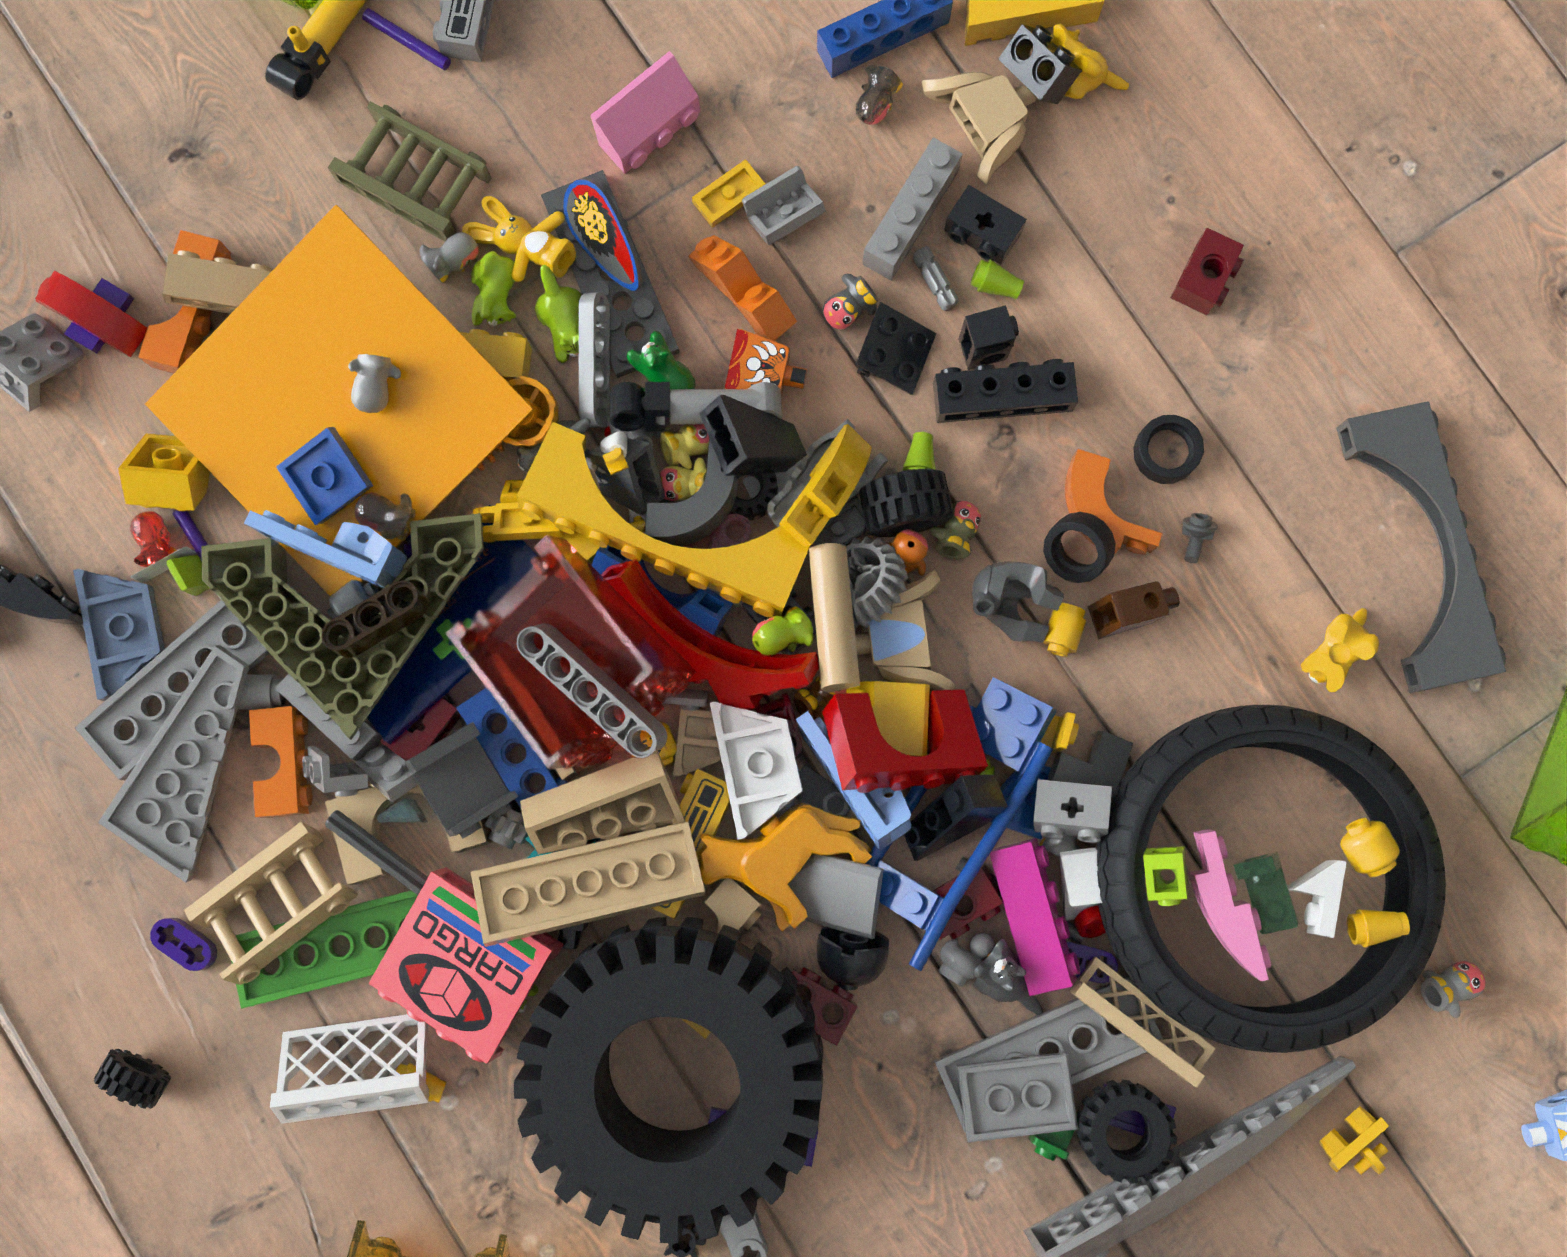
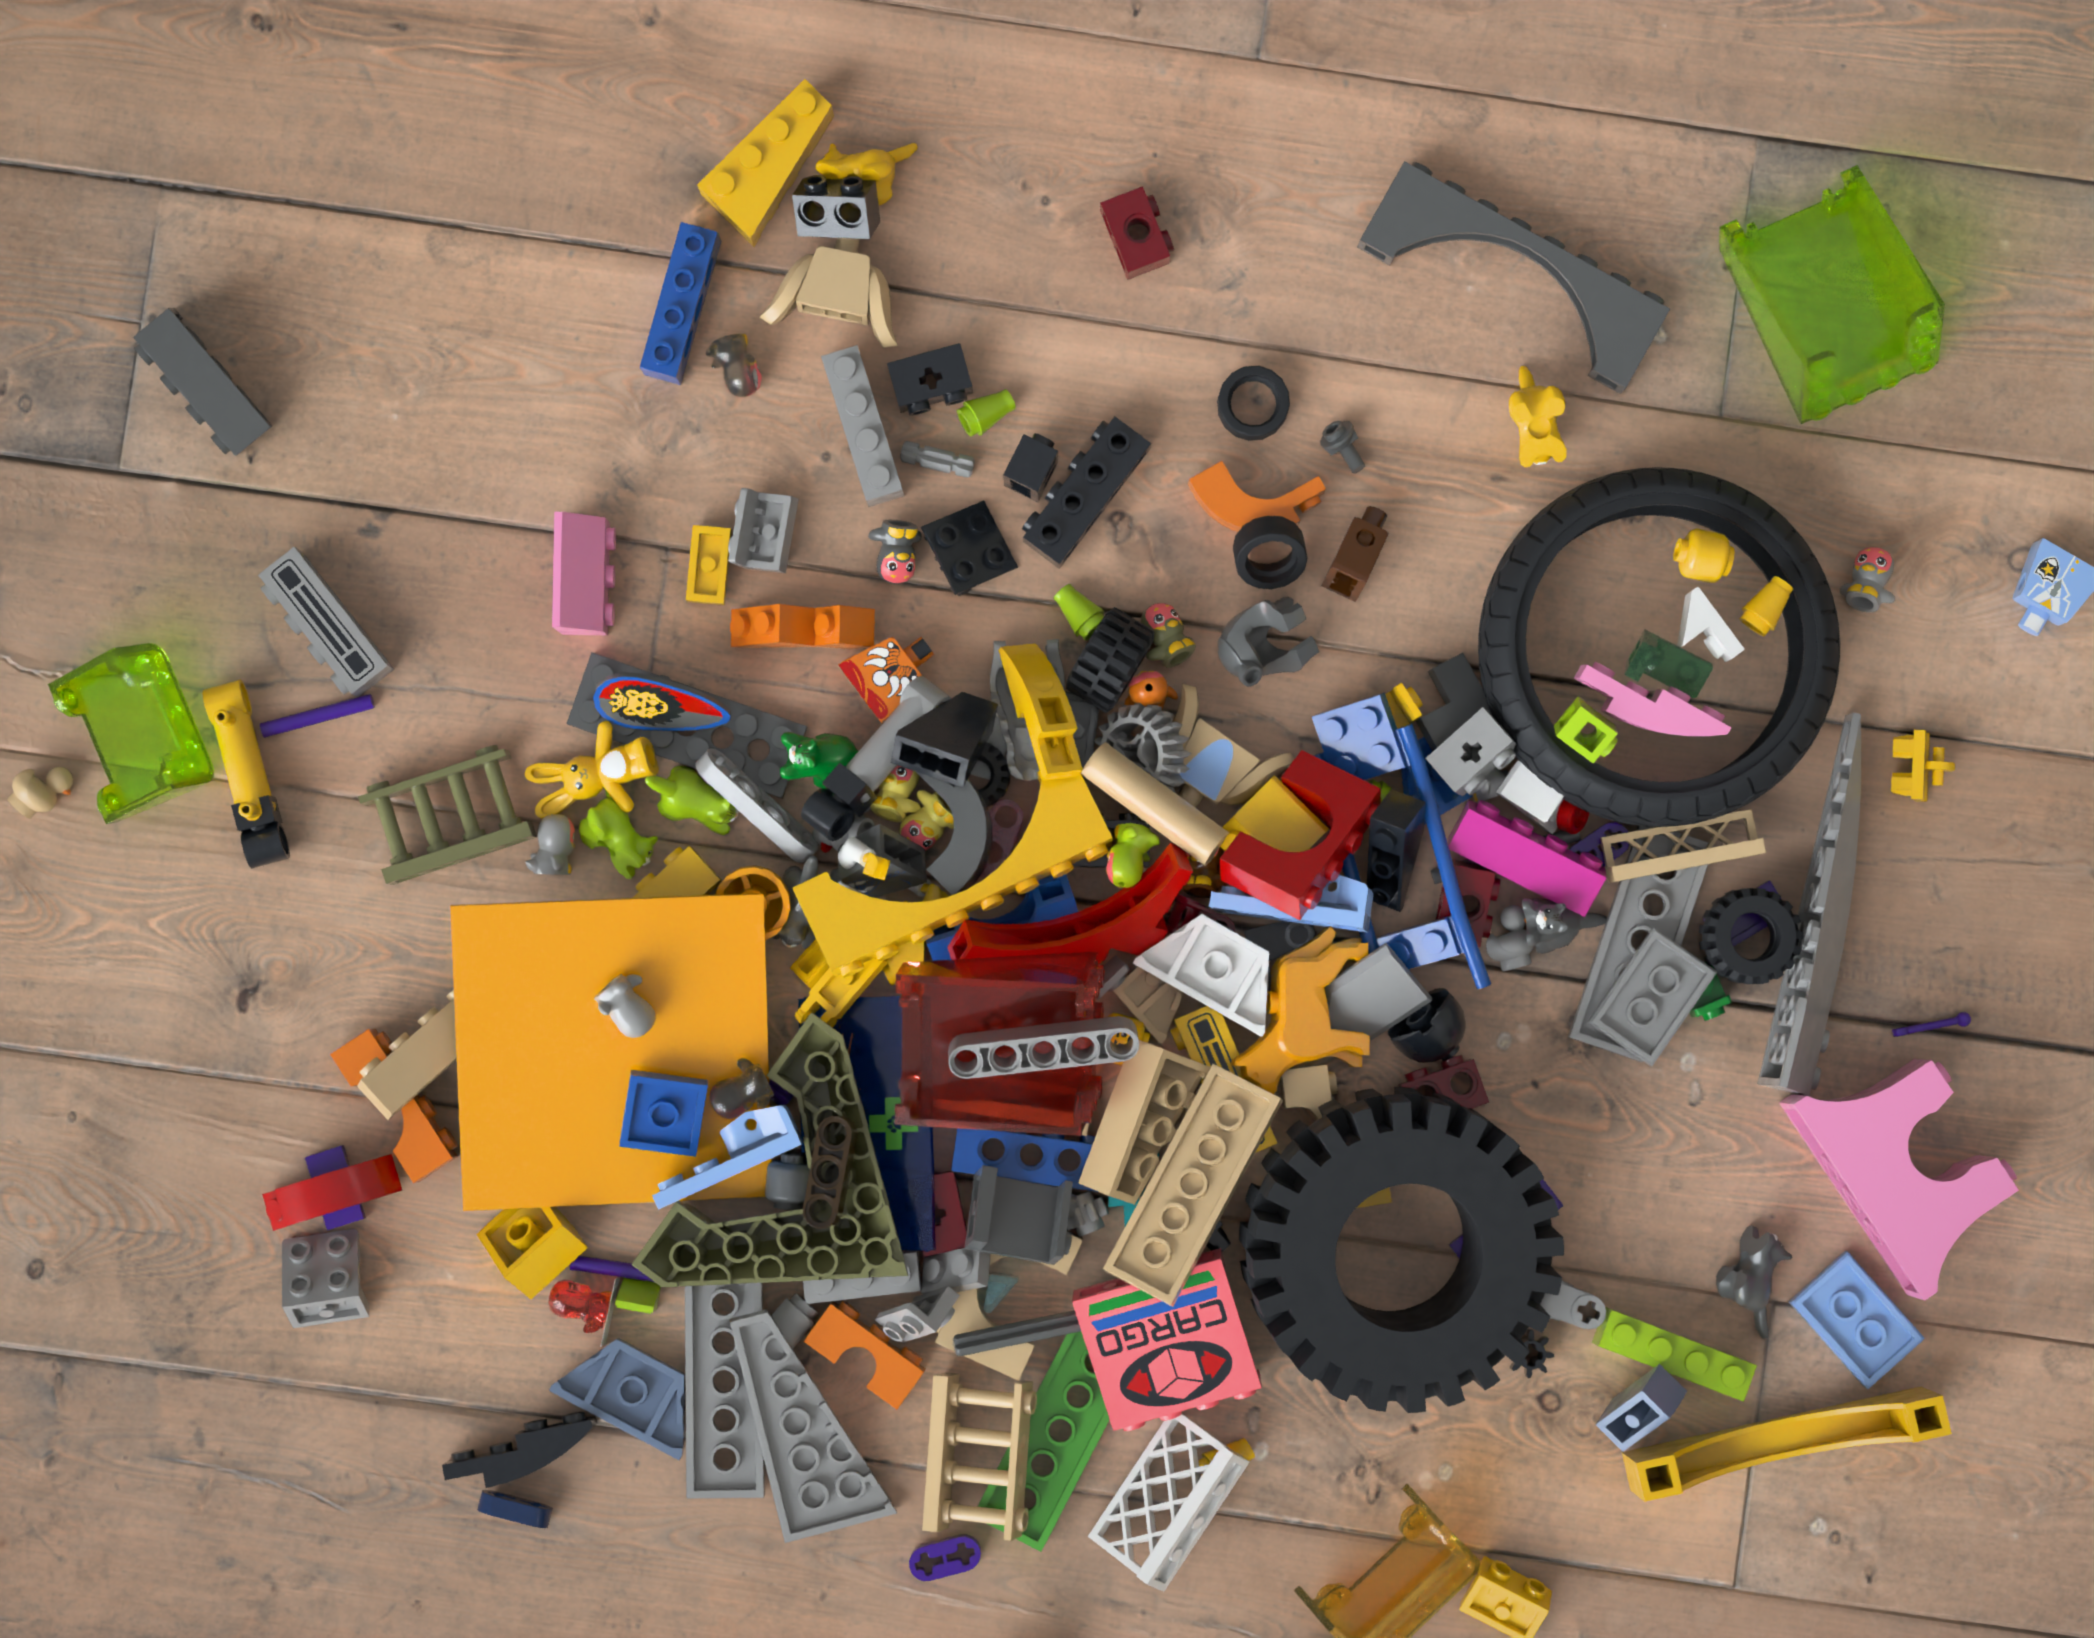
camera: 50 degrees left, 5 degrees up
yellow brick [1043,603,1086,657] -> none

